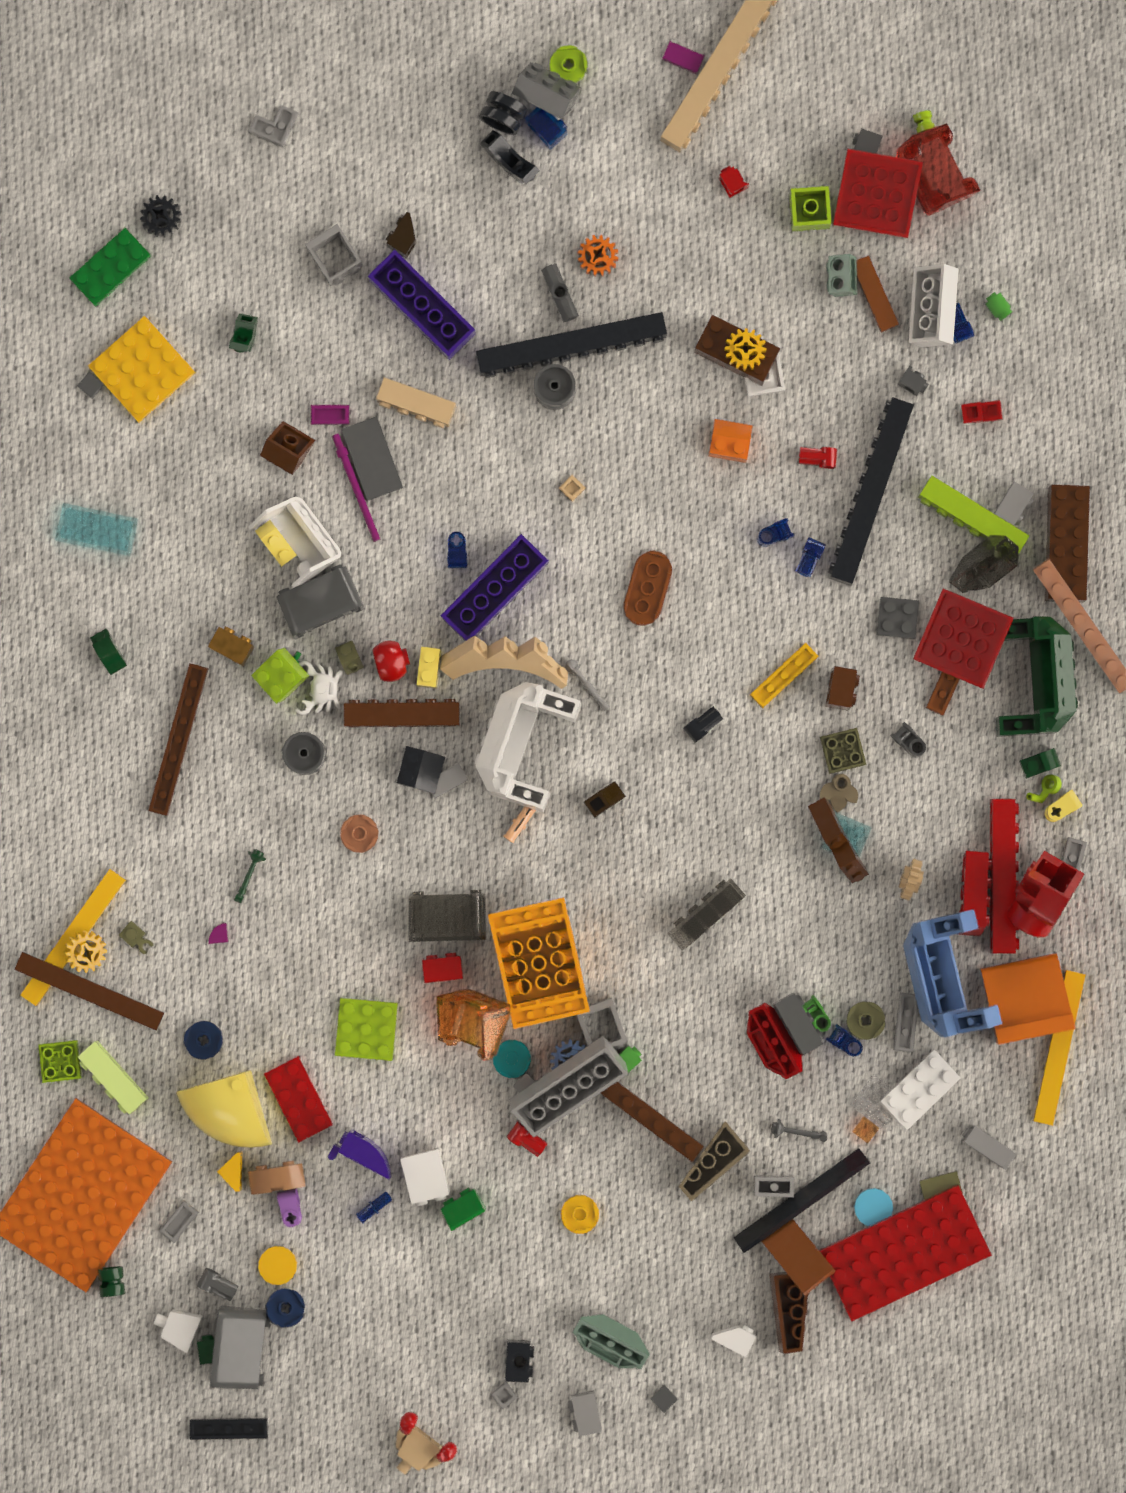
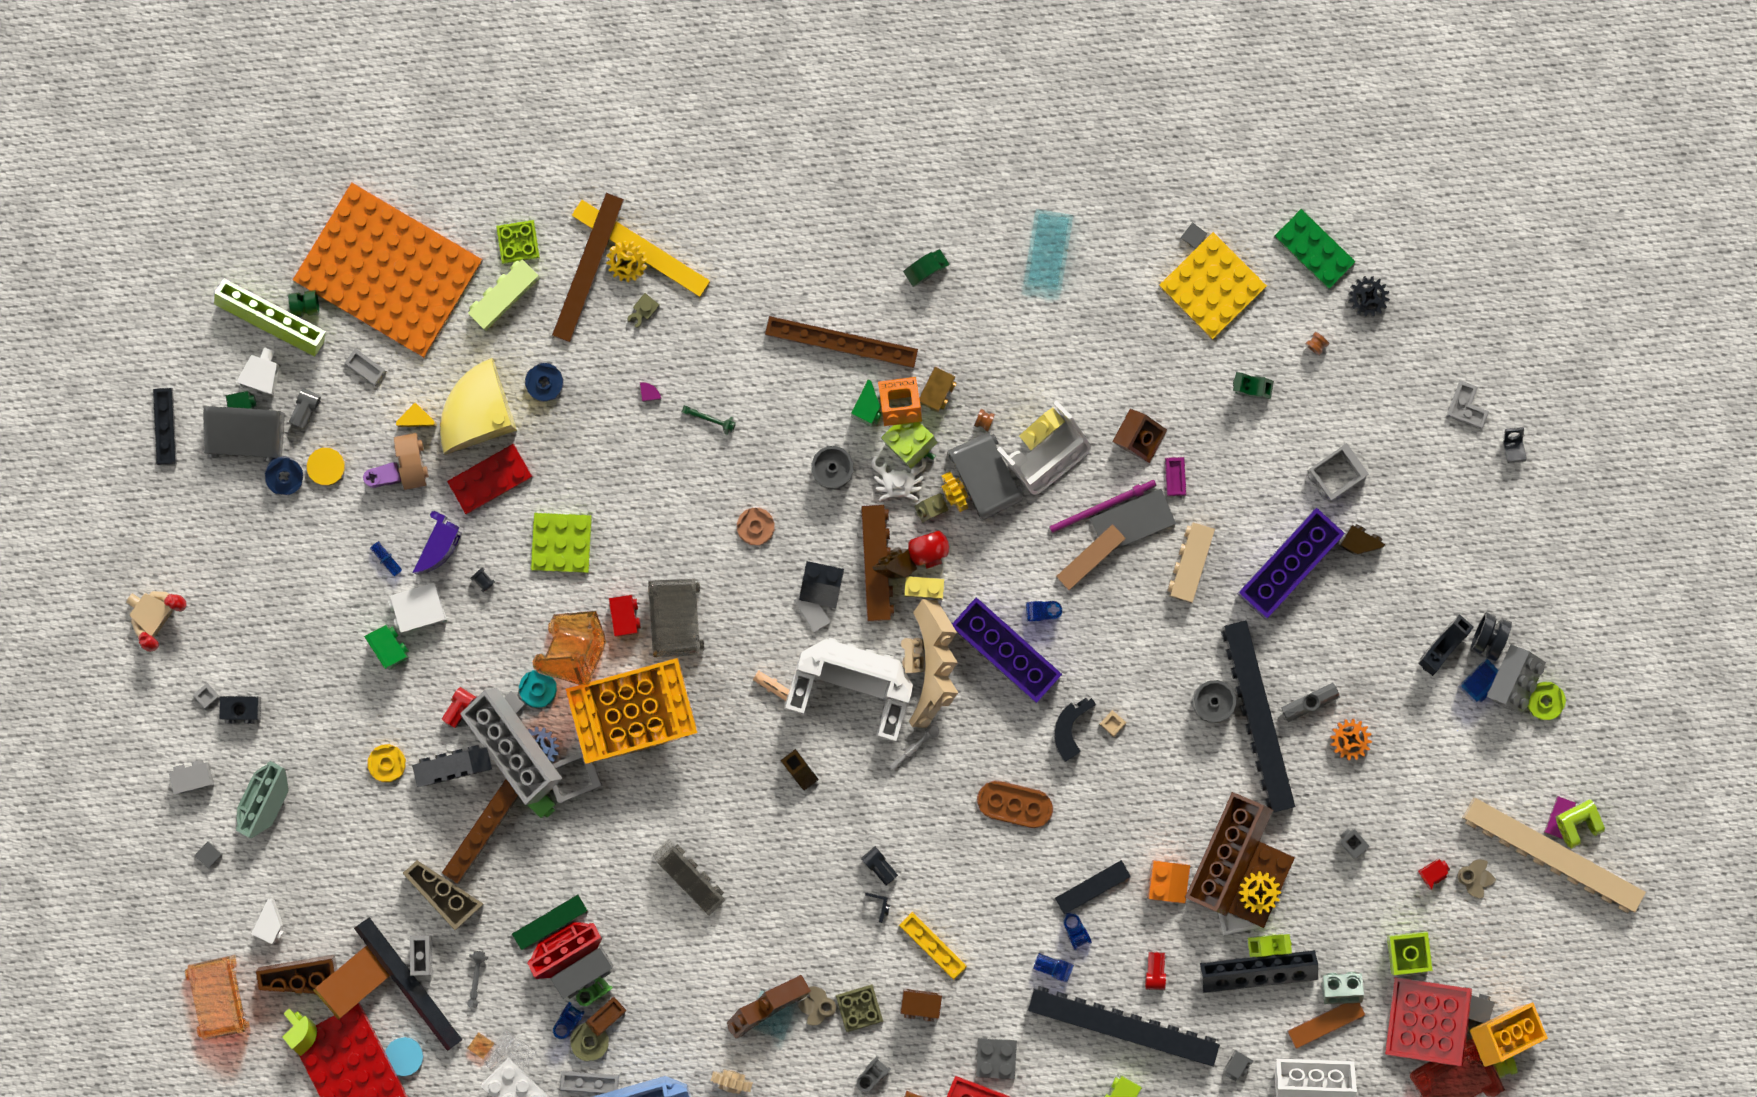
camera: 85 degrees right, 0 degrees up
none -> clear orange windscreen [185,954,251,1041]
none -> lime brick [214,279,326,357]
none -> lime brick [282,1008,317,1056]
none -> black wedge [412,745,492,787]
none -> black bush [470,567,495,593]
none -> dark green tile [512,894,588,950]
none -> reddish brown tile [585,997,627,1037]
none -> green slope [851,379,882,427]
none -> black bracket [865,892,890,923]
none -> dark brown slope [872,548,917,579]
none -> orange window [878,377,922,426]
none -> tan plate [901,638,925,673]
none -> yellow gear [941,471,969,512]
none -> dark orange wheel [974,409,995,432]
none -> black arch [1054,698,1096,762]
none -> black tile [1055,860,1131,915]
none -> medium nougat tile [1056,524,1126,590]
none -> reddish brown brick [1185,792,1273,916]
none -> black brick [1200,950,1318,993]
none -> lime brick [1247,934,1292,957]
none -> dark orange wheel [1305,332,1330,356]
none -> dark grey brick [1338,829,1370,859]
none -> dark tan plate [1457,859,1496,898]
none -> light orange brick [1470,1002,1548,1067]
none -> black bracket [1503,427,1527,463]
none -> lime connector [1556,799,1605,849]

